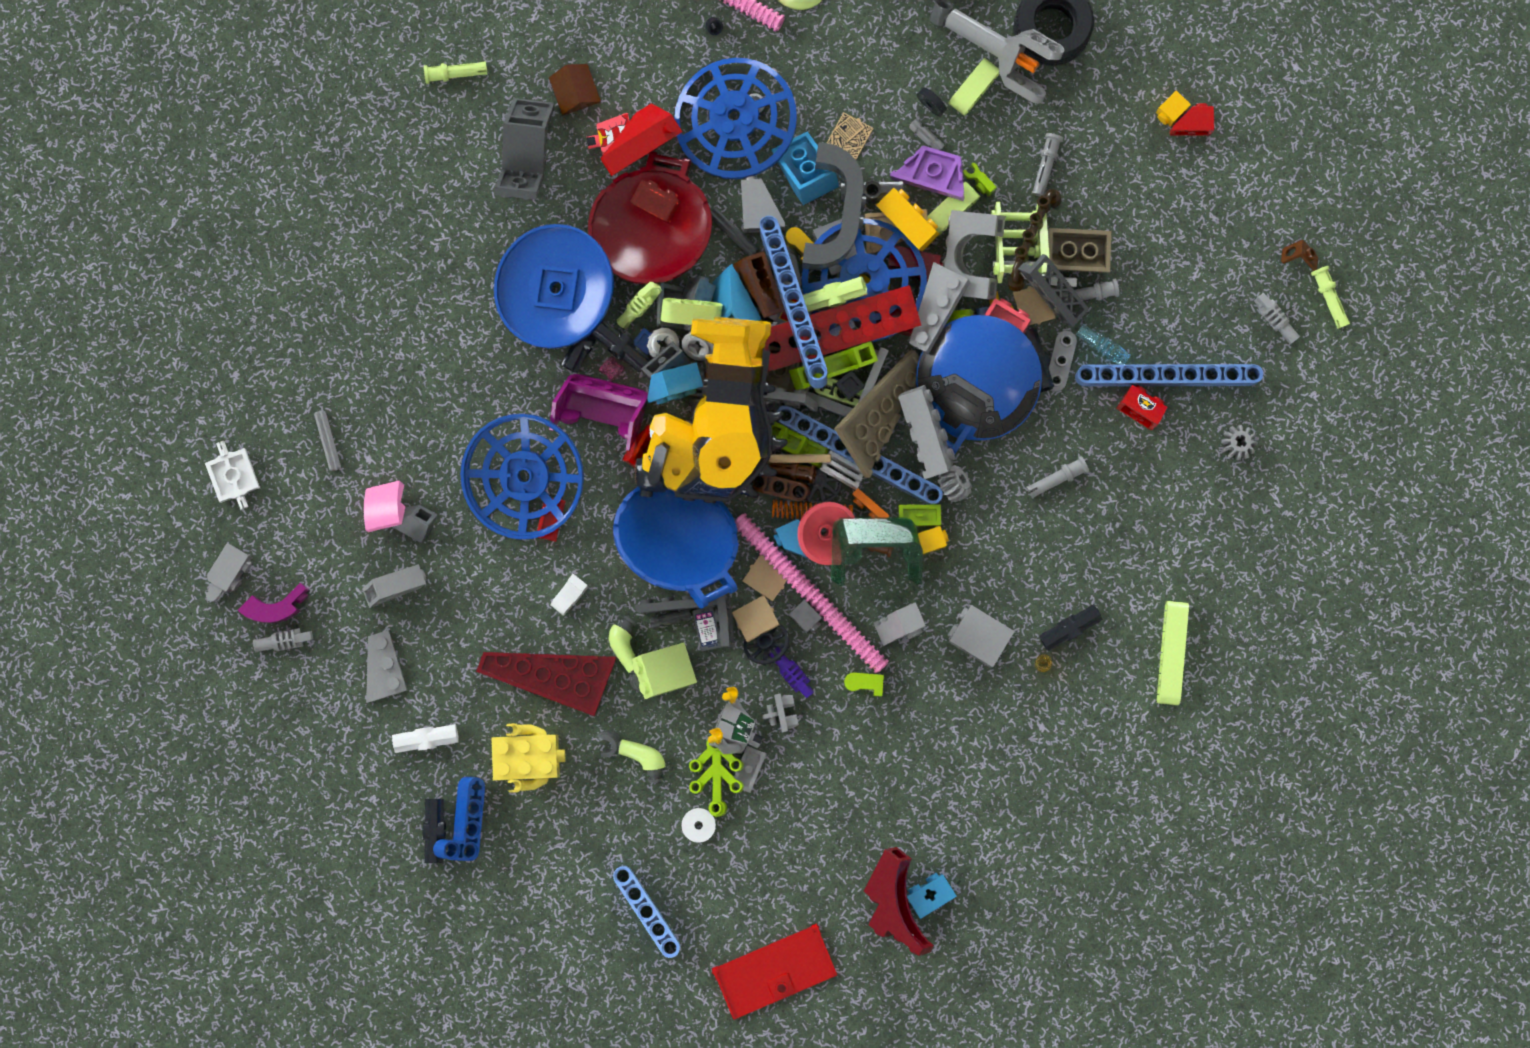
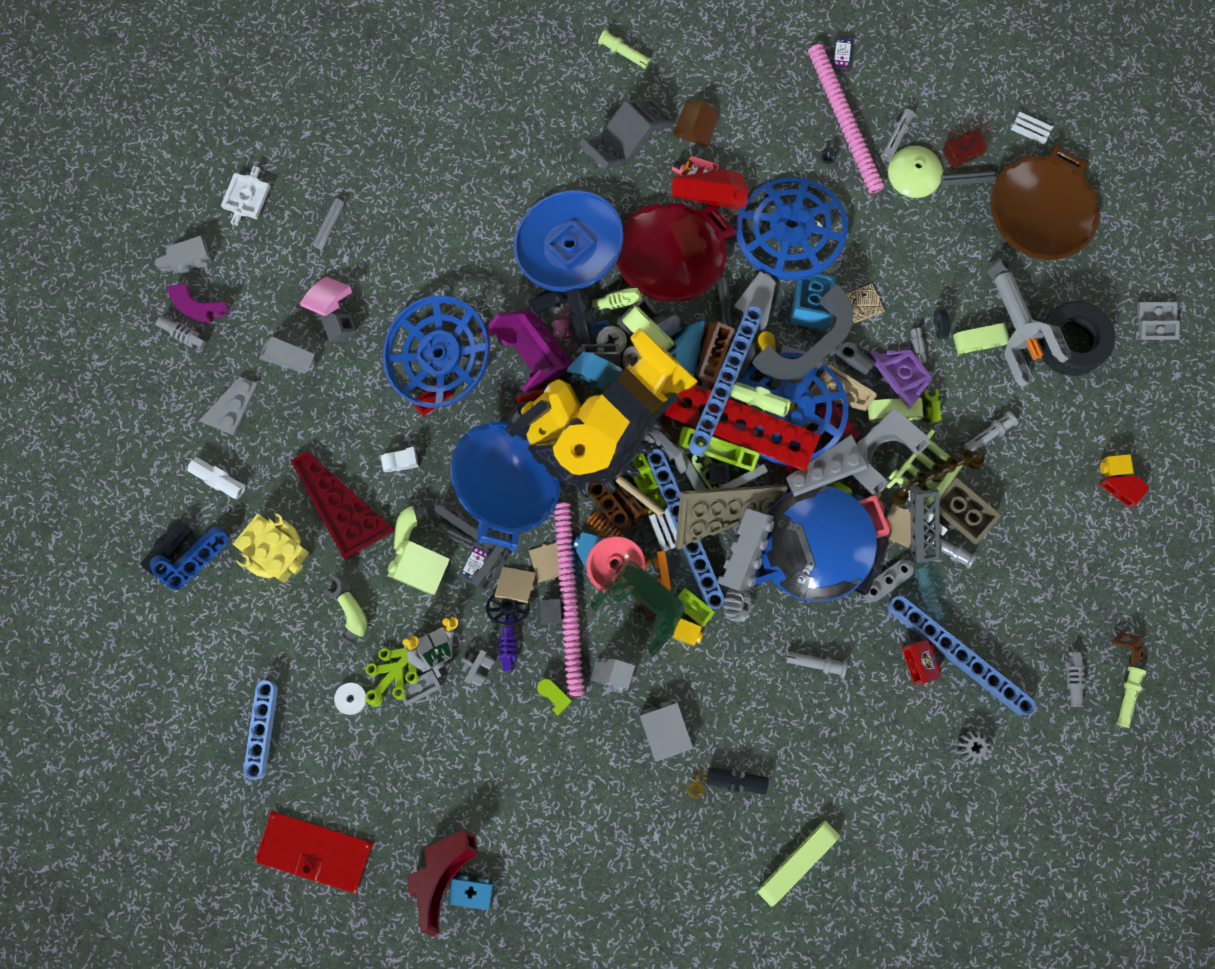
camera: 40 degrees right, 5 degrees down
yellow brick [876,188,940,251] -> none

